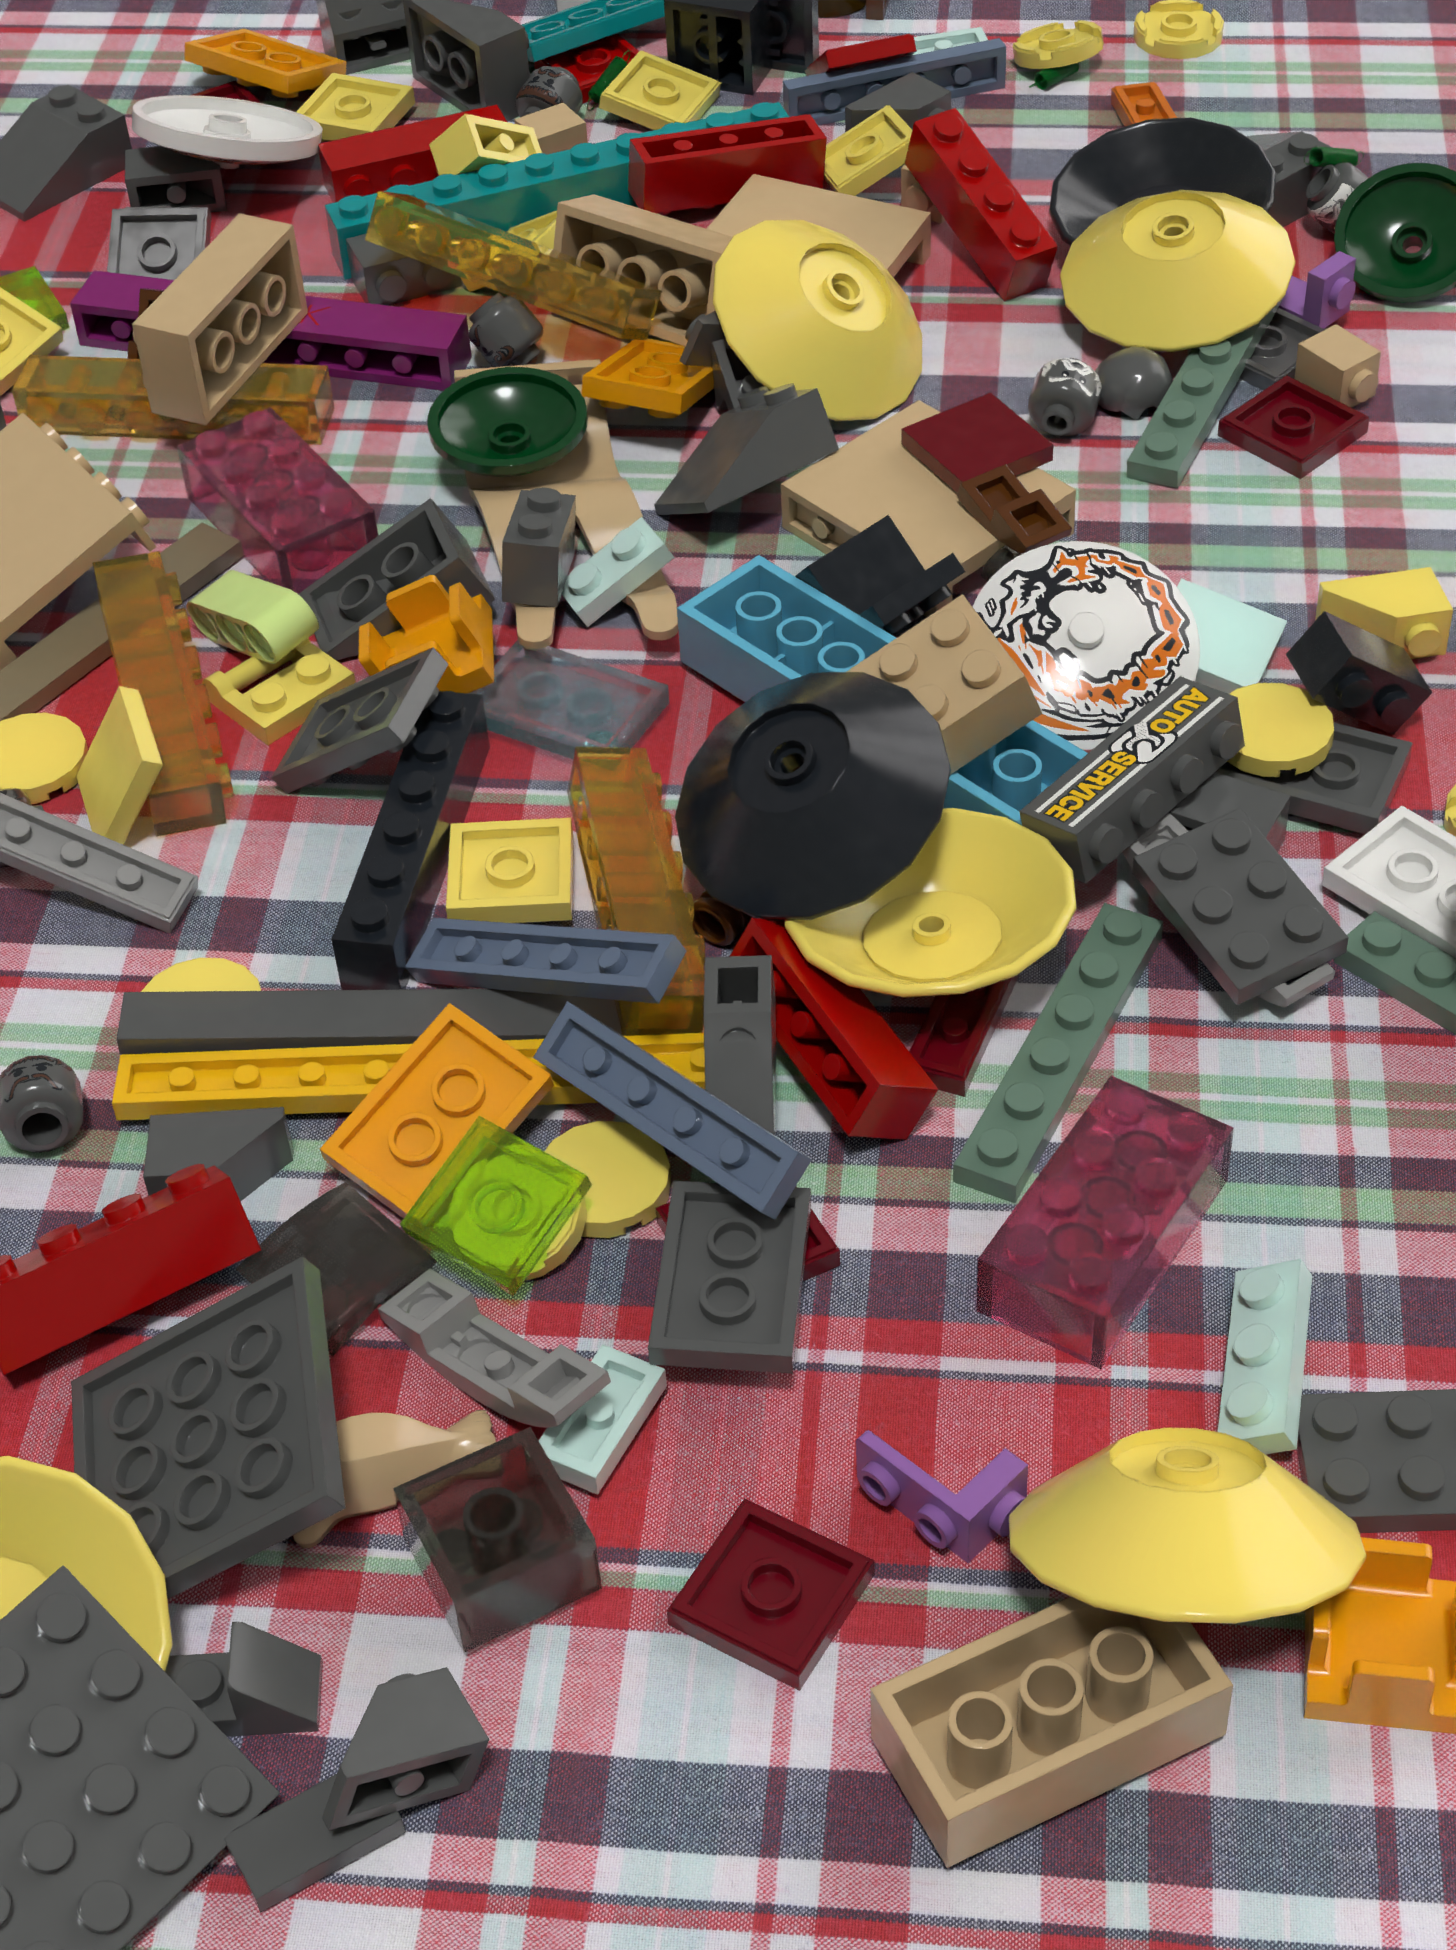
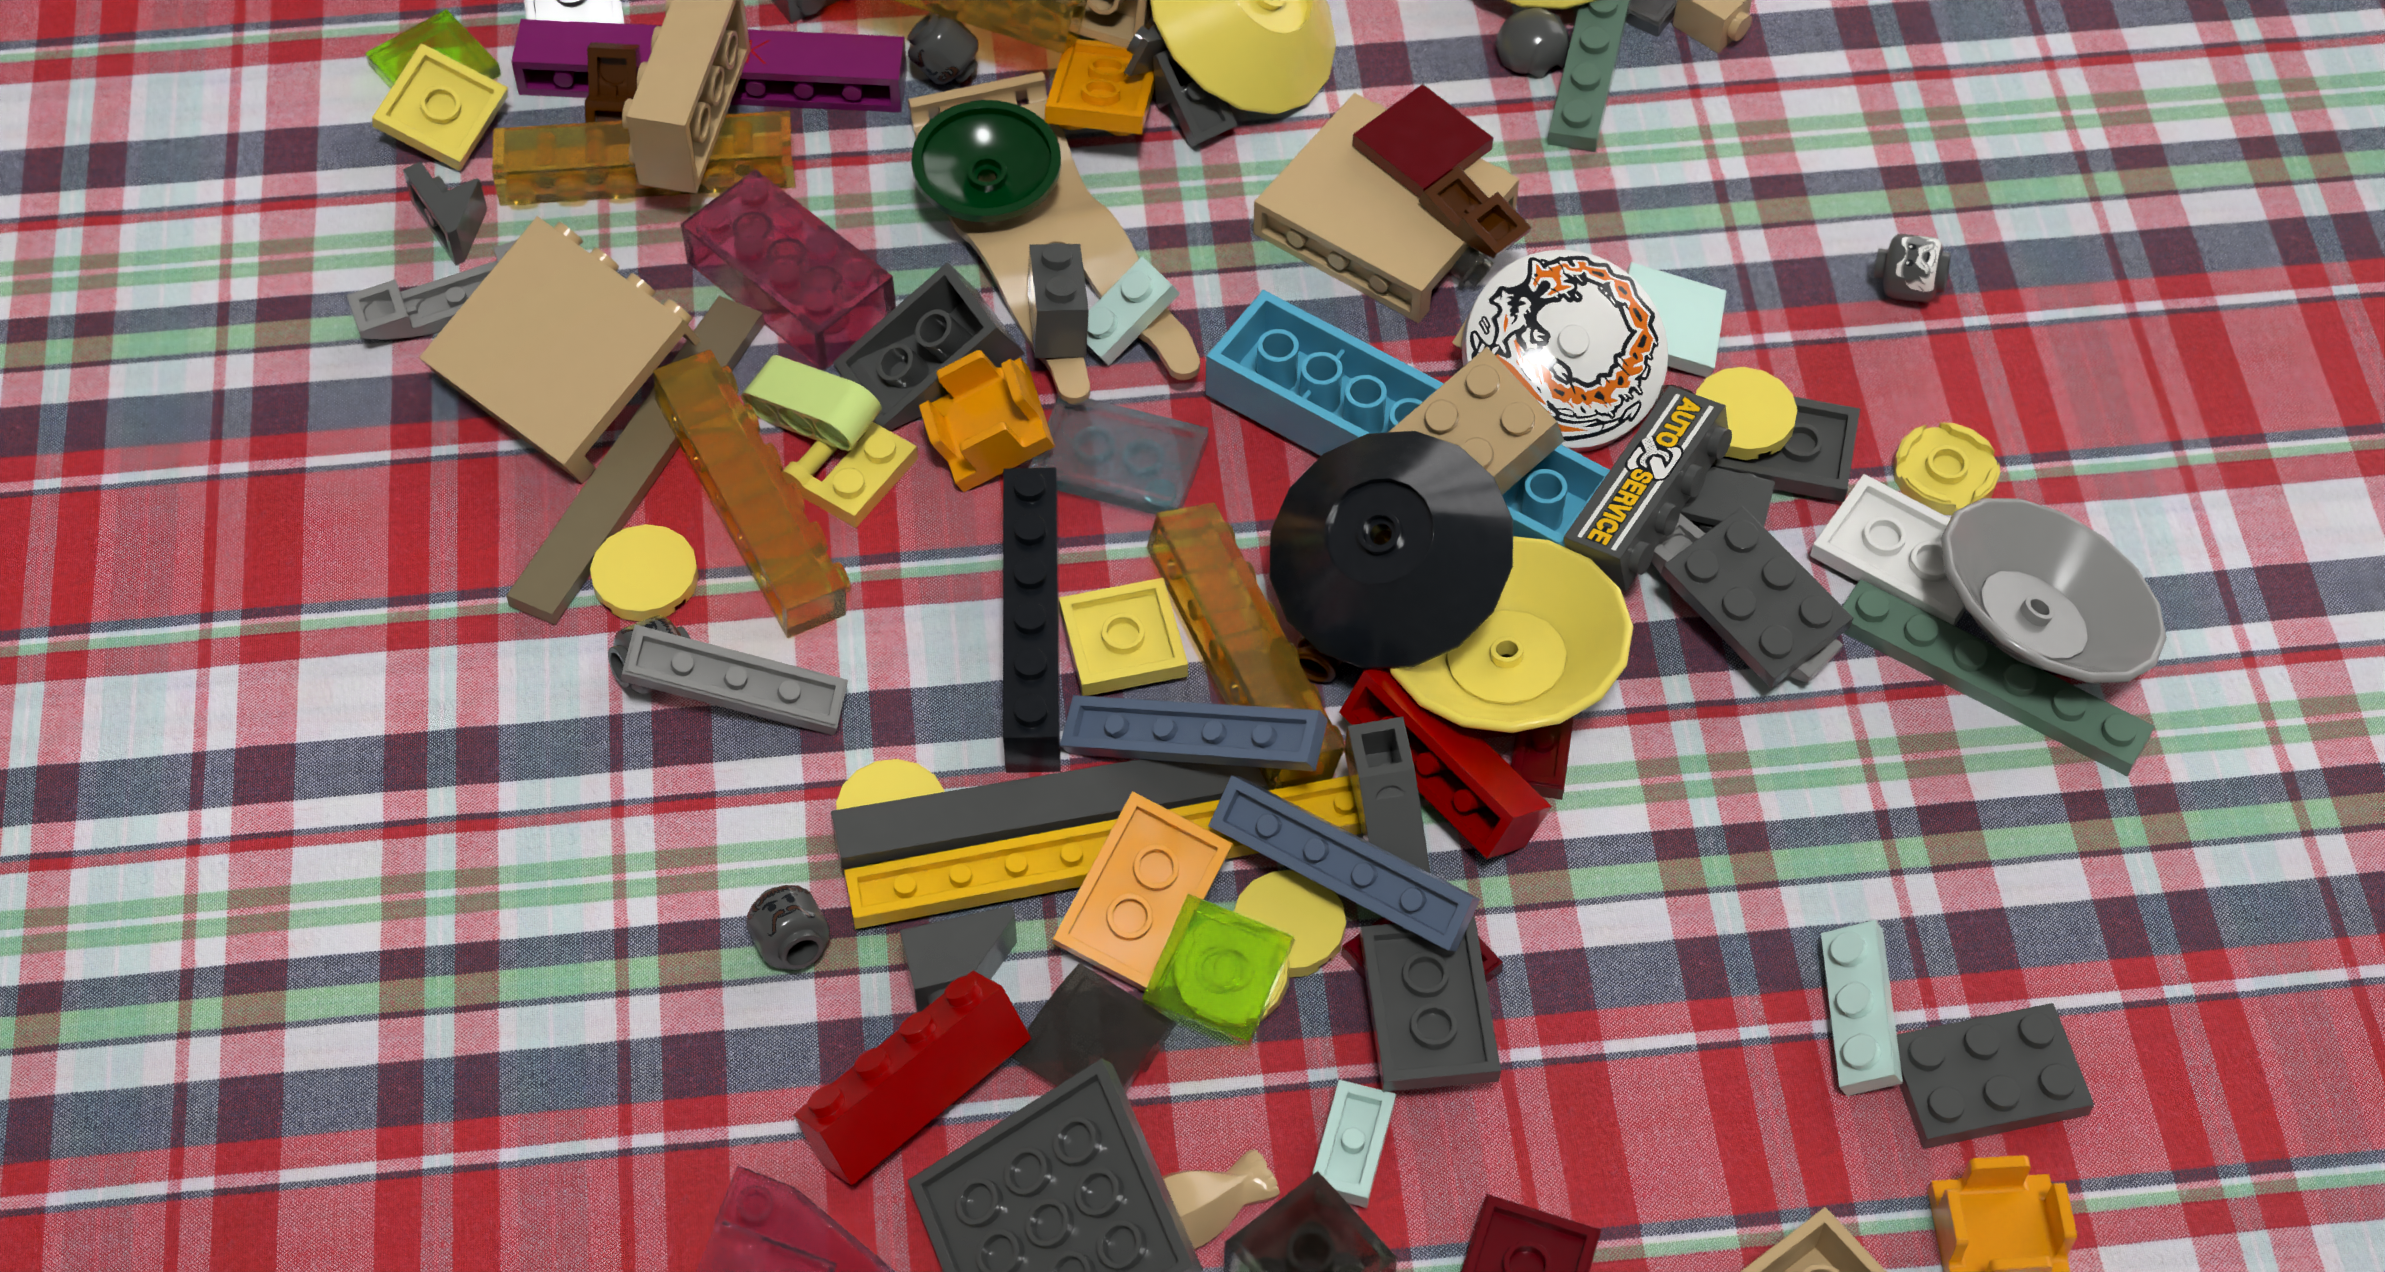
camera: 15 degrees left, 10 degrees up
light yellow tile [76,686,163,845] -> none
dark grey plate [271,647,448,794] -> none
light grey slope [378,1268,611,1428] -> none
dark grey slope [654,383,839,515] -> none
black bracket [795,514,966,635] -> none
medium lavender bracket [856,1430,1028,1563] -> none
sand green plate [953,903,1163,1203] -> none
clear pink brick [976,1076,1234,1369] -> none
light yellow dish [1008,1428,1367,1624] -> none
dark grey head [1028,358,1102,437] -> none
dark red tile [1218,375,1370,479] -> none
black brick [1286,611,1433,735] -> none
light yellow slope [1315,567,1453,659] -> none

